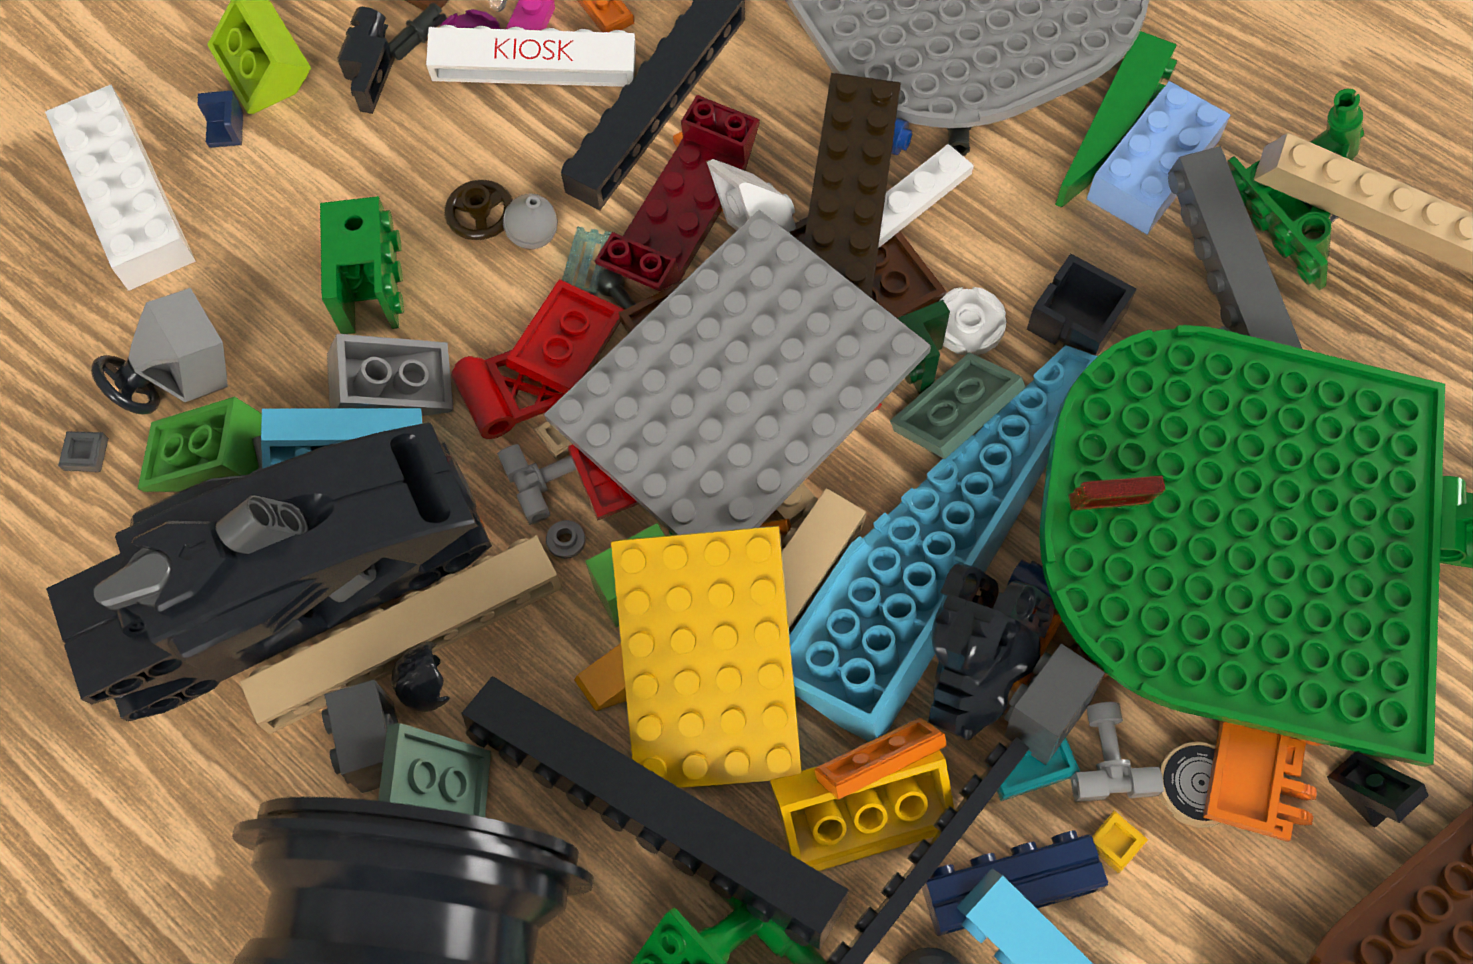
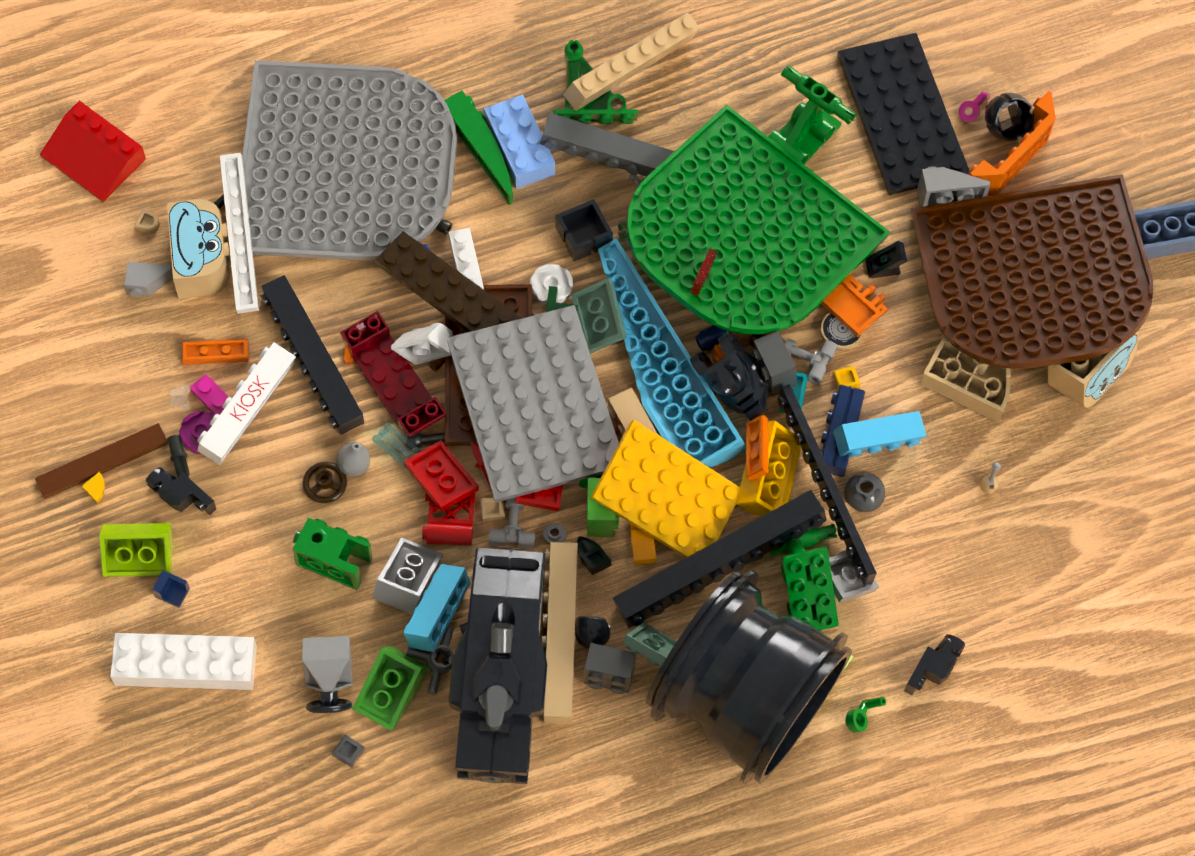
camera: 65 degrees left, 0 degrees up
none -> black plate [577,536,612,575]

